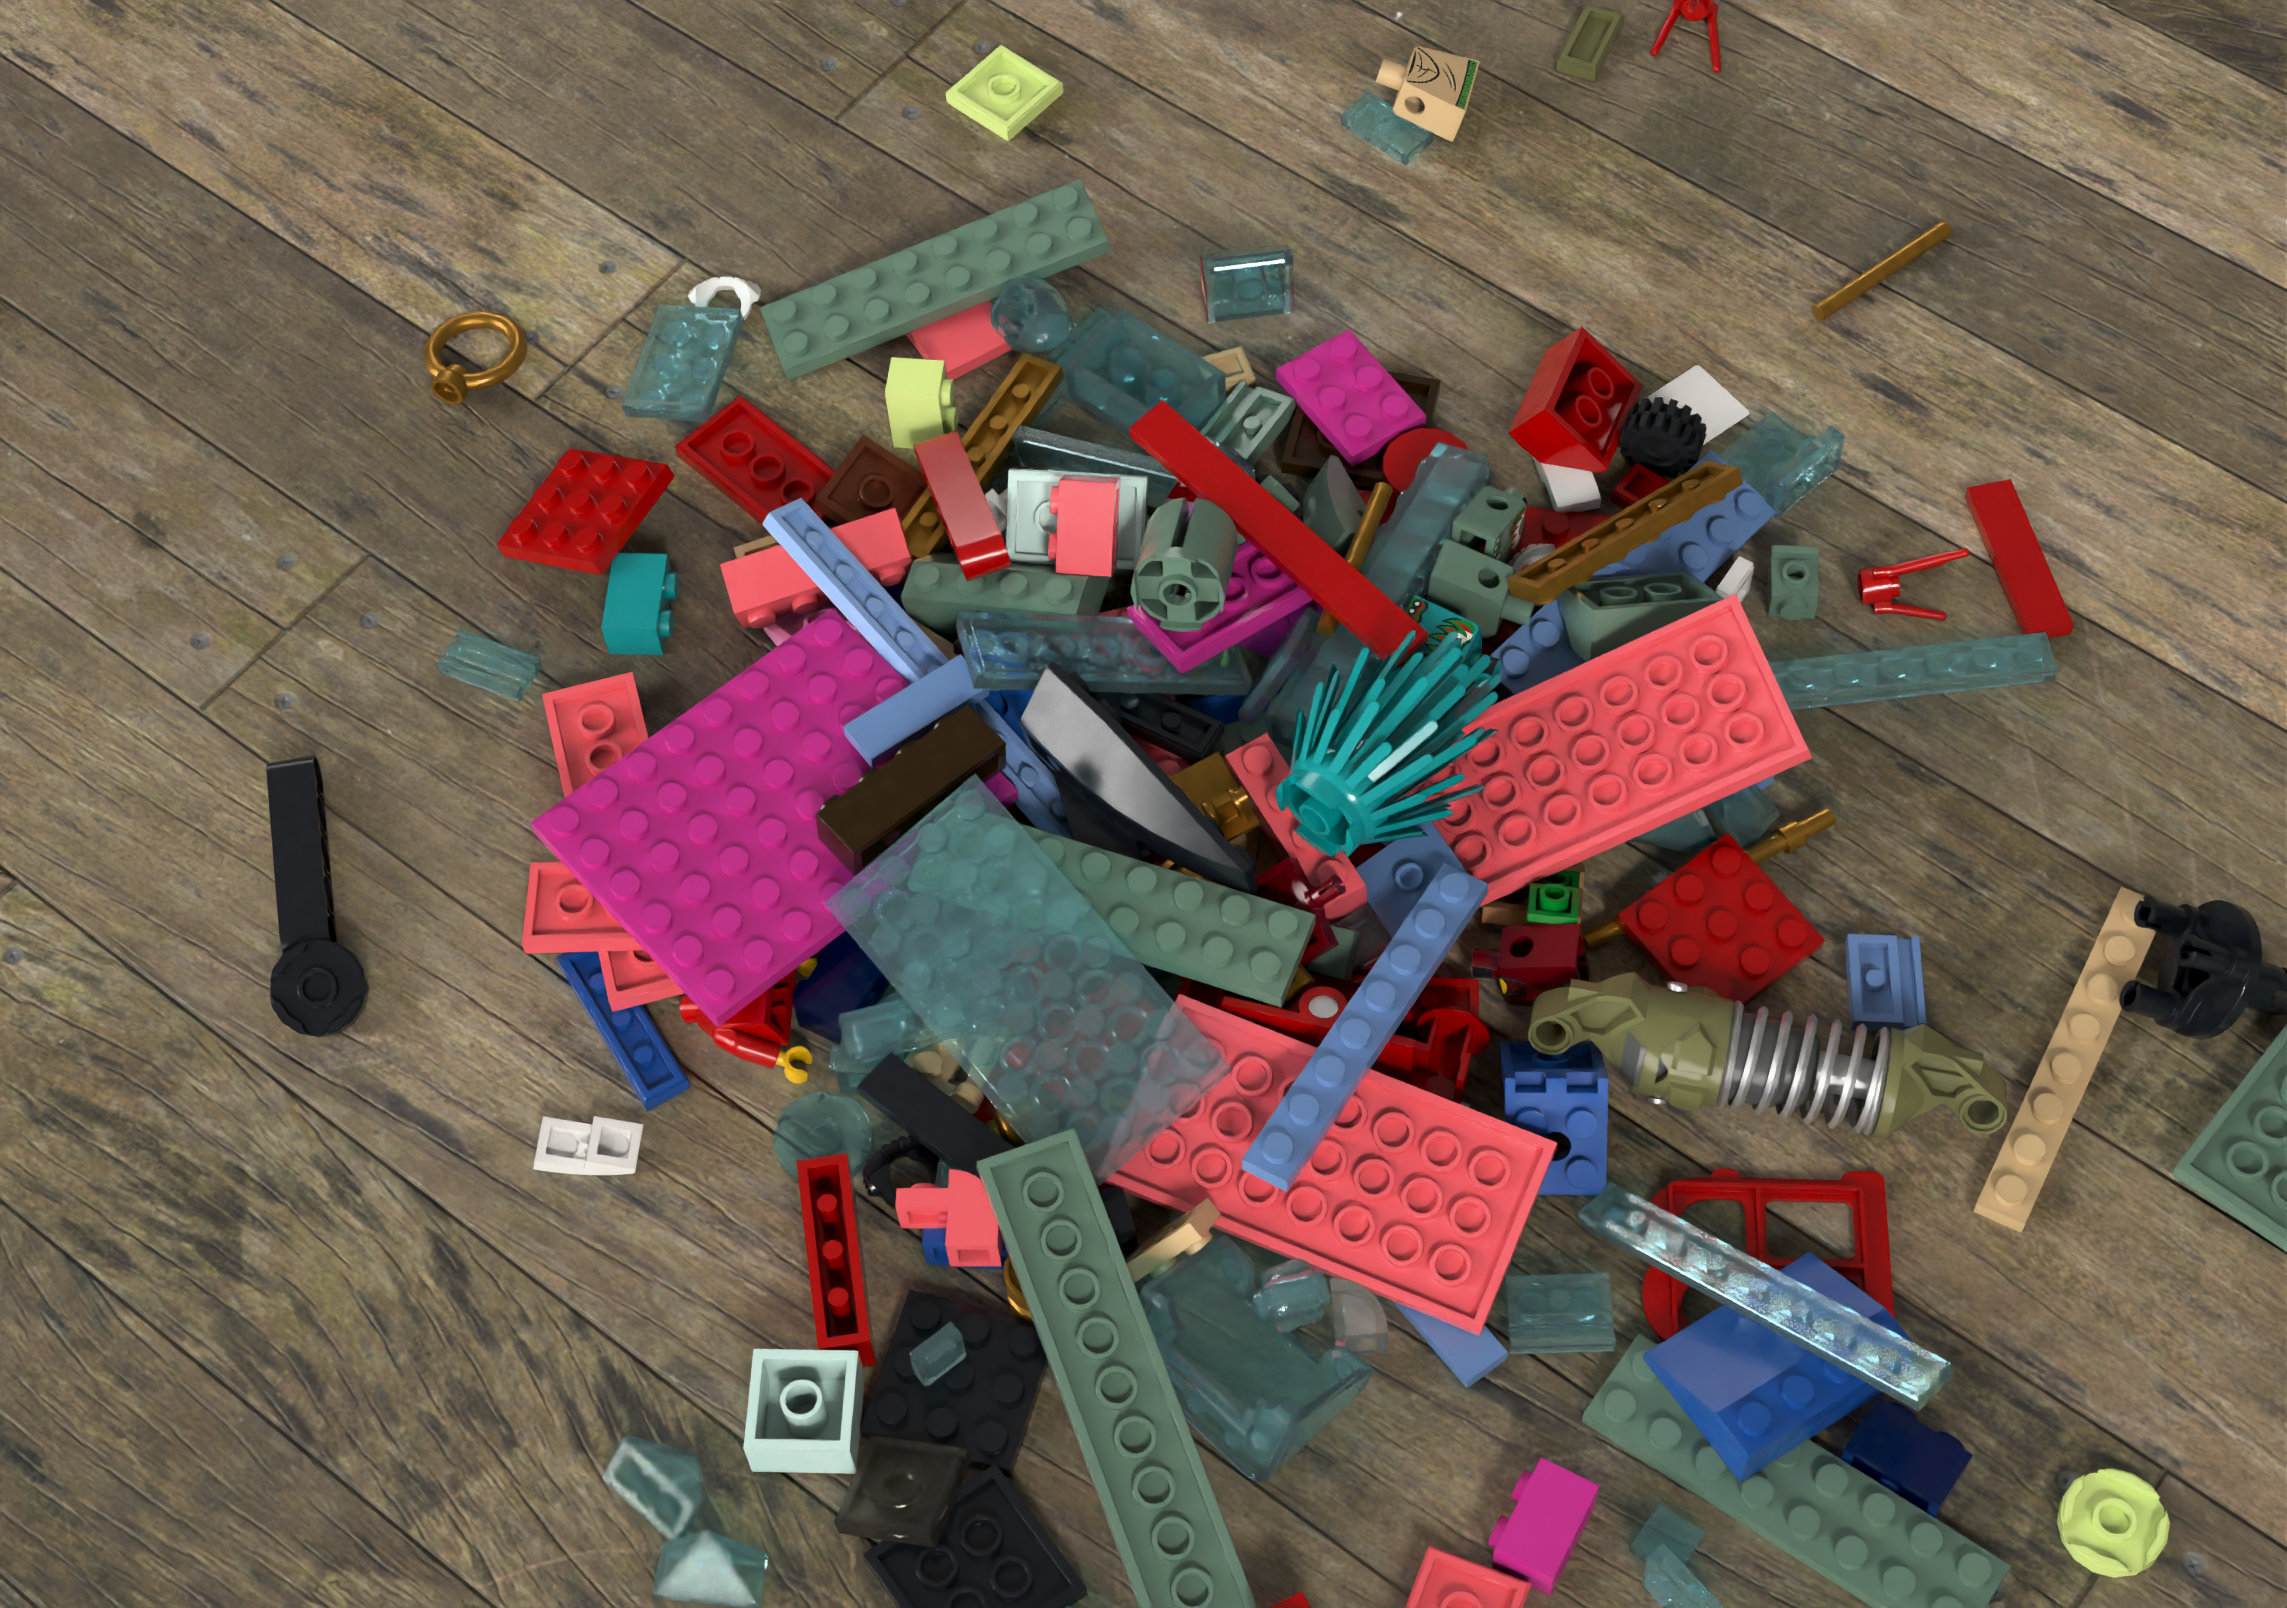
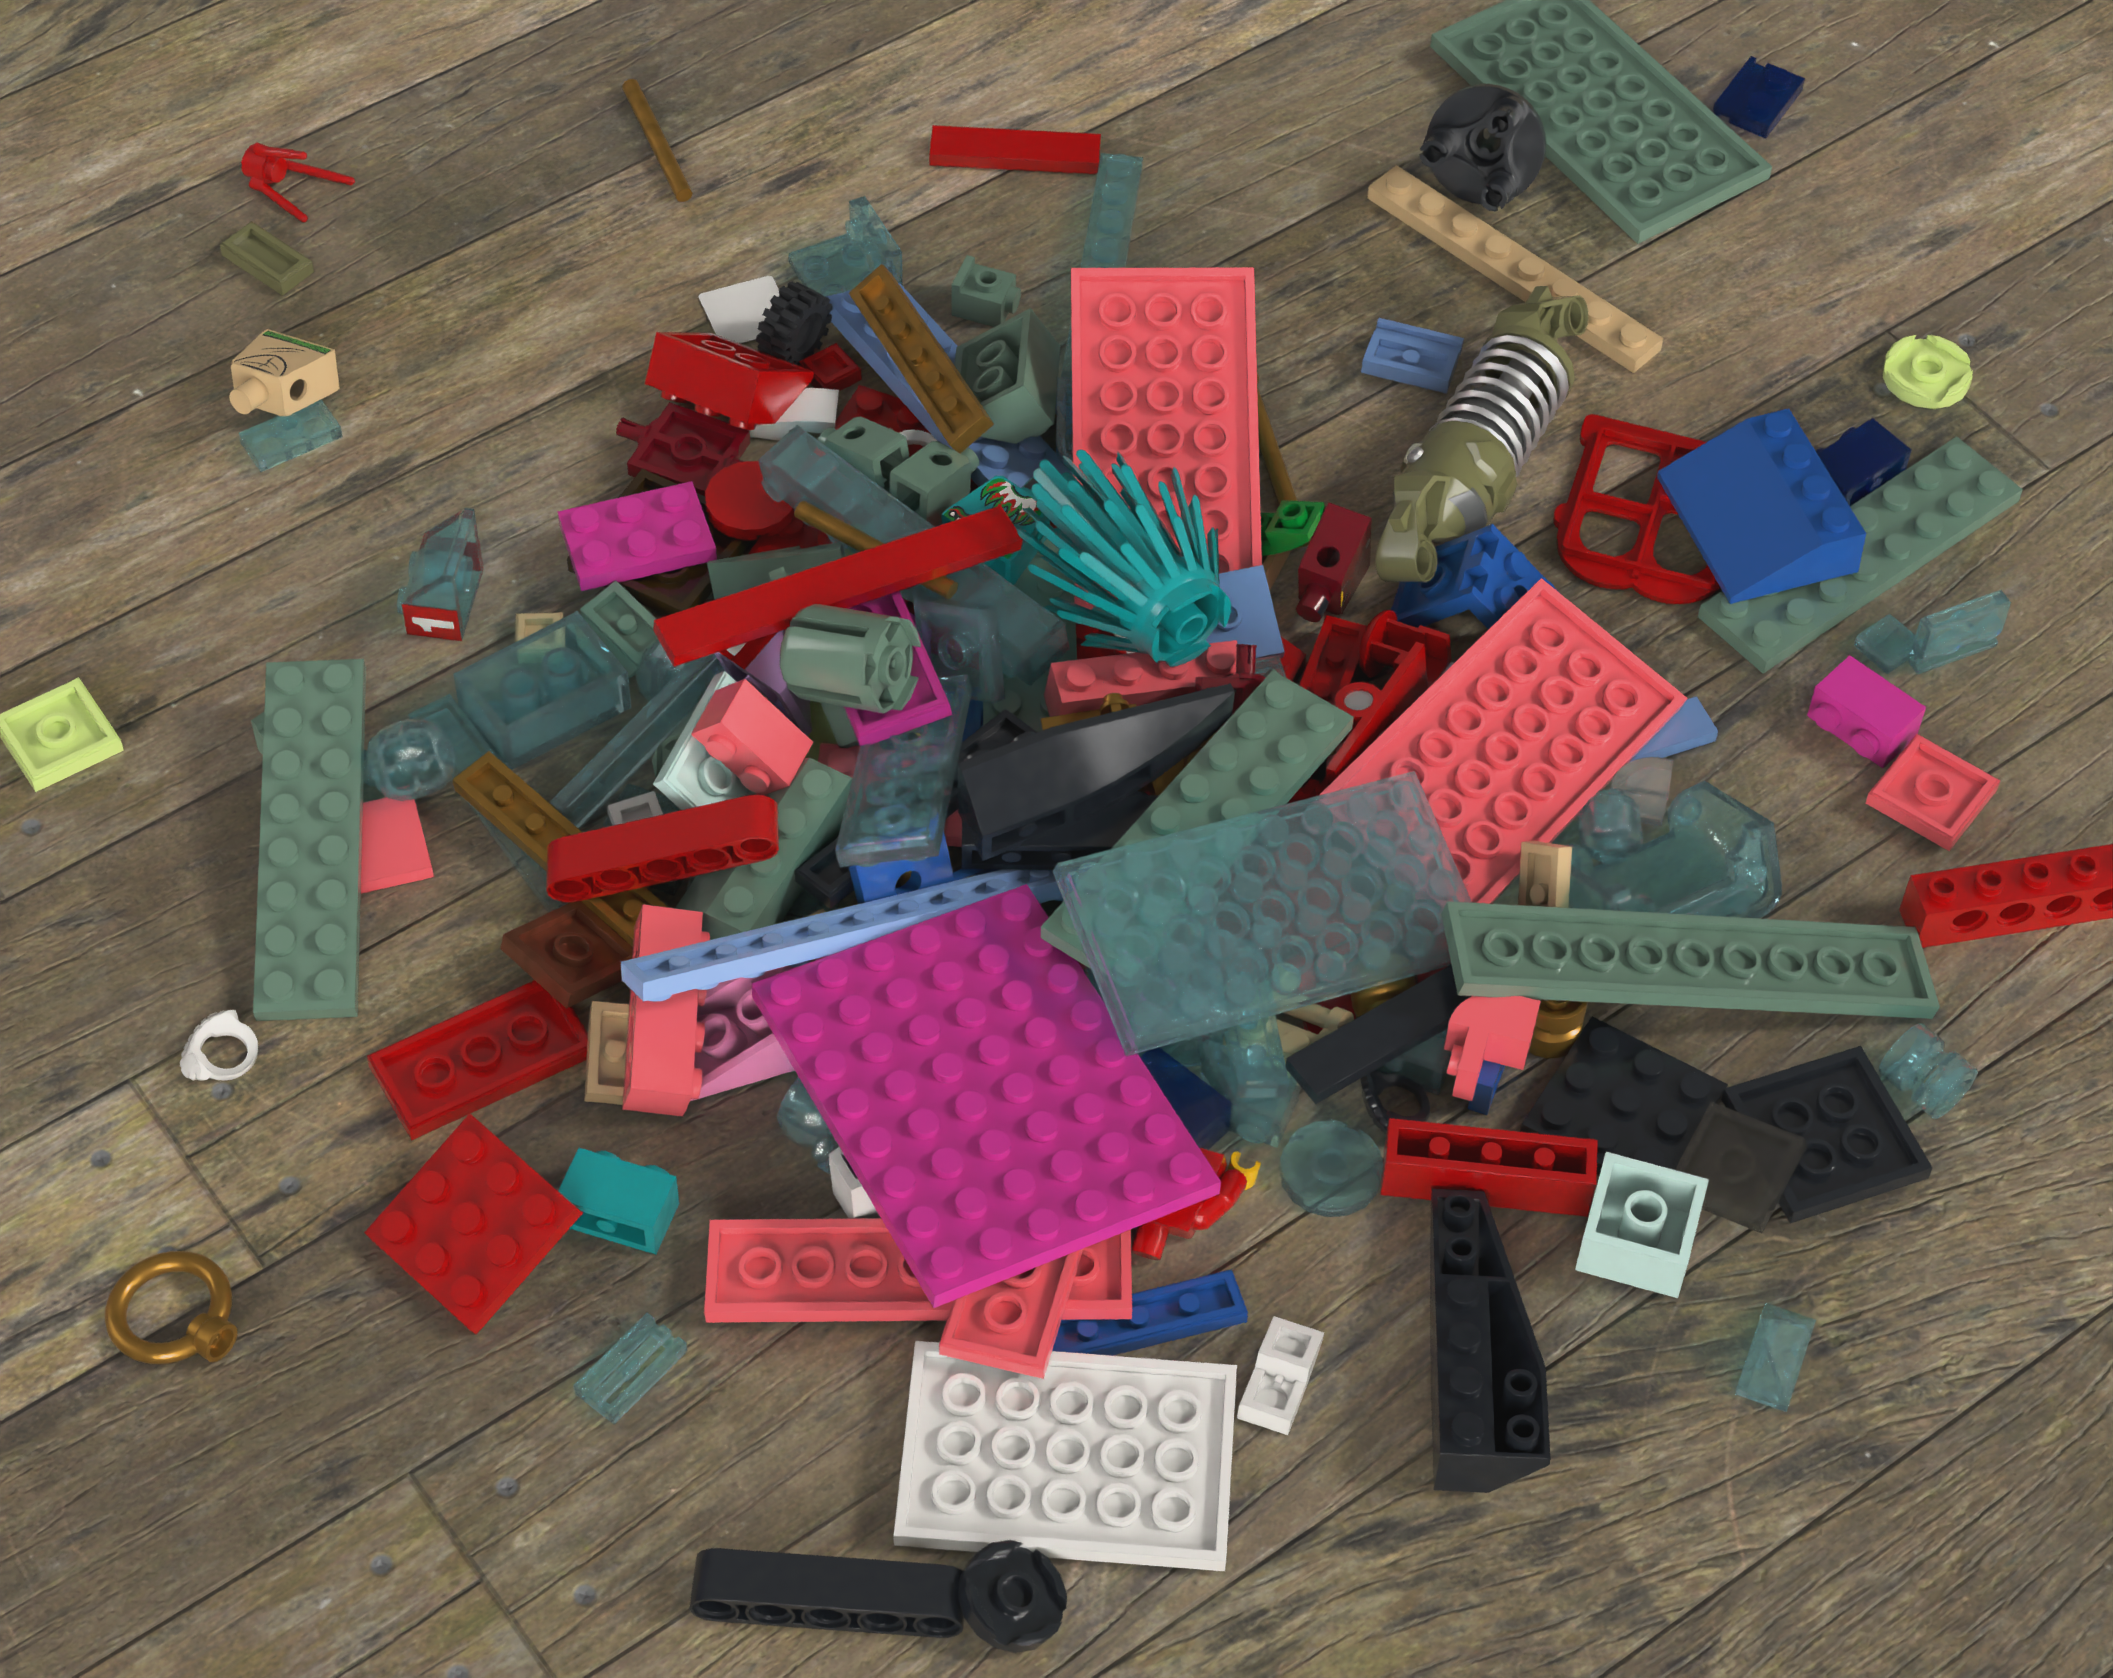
camera: 80 degrees left, 5 degrees down
clear light blue slope [603,1436,703,1545] -> none
clear light blue plate [621,304,744,422] -> none
dark brown brick [816,705,1006,877] -> none
medium blue tile [843,654,989,768] -> none
yellowish green brick [885,357,958,449] -> none
clear light blue tile [909,1321,966,1386] -> none
medium blue plate [1242,863,1488,1192] -> none
clear light blue plate [1505,1273,1616,1354] -> none
clear light blue plate [1579,1182,1952,1411] -> none
red plate [1615,833,1826,1006] -> none
white tile [1716,556,1754,603] -> none
red plant [1857,548,1970,621] -> none
none -> dark red plate [616,402,750,496]
none -> white plate [894,1341,1237,1571]
none -> black wedge [1430,1189,1551,1493]

